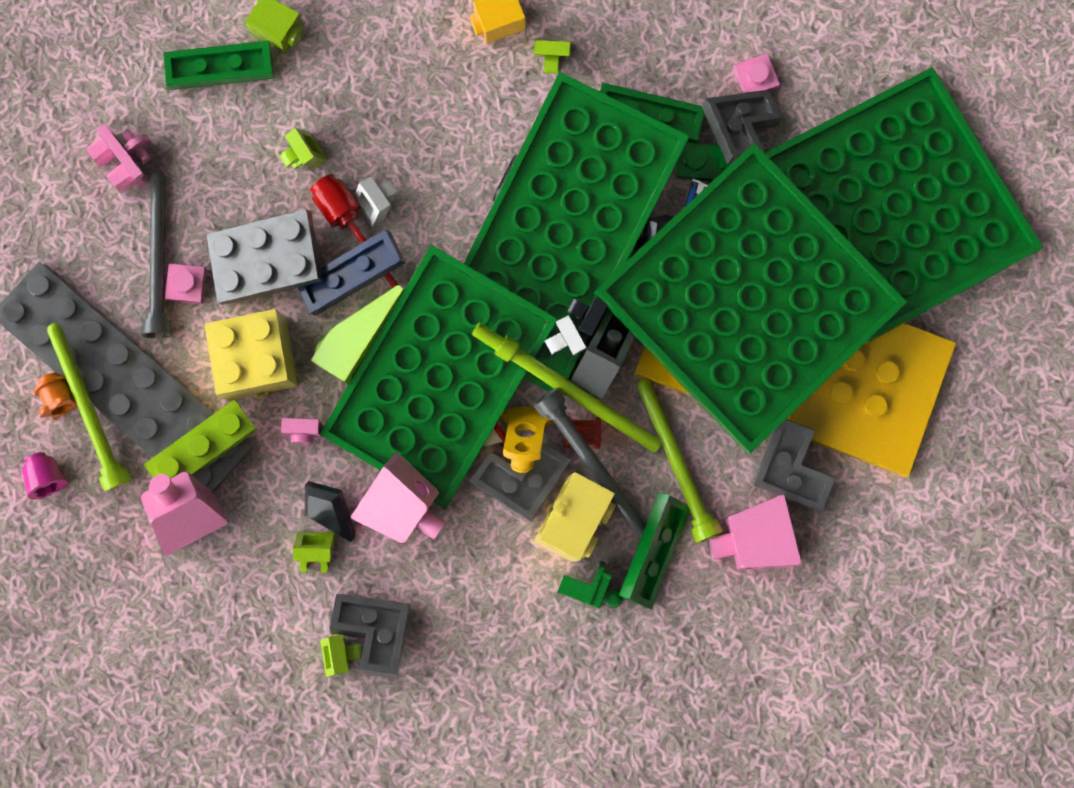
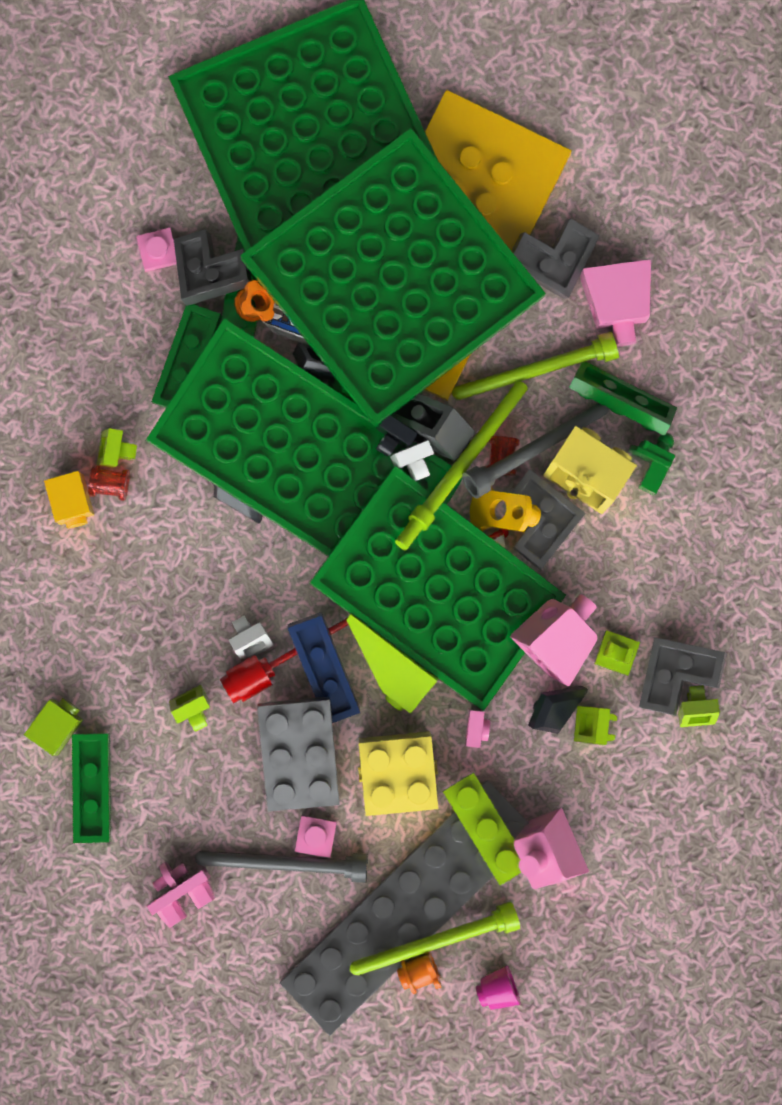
camera: 85 degrees left, 5 degrees up
none -> clear red bush [88,465,130,501]
none -> orange brick [234,280,275,322]
none -> lime tile [594,630,640,676]

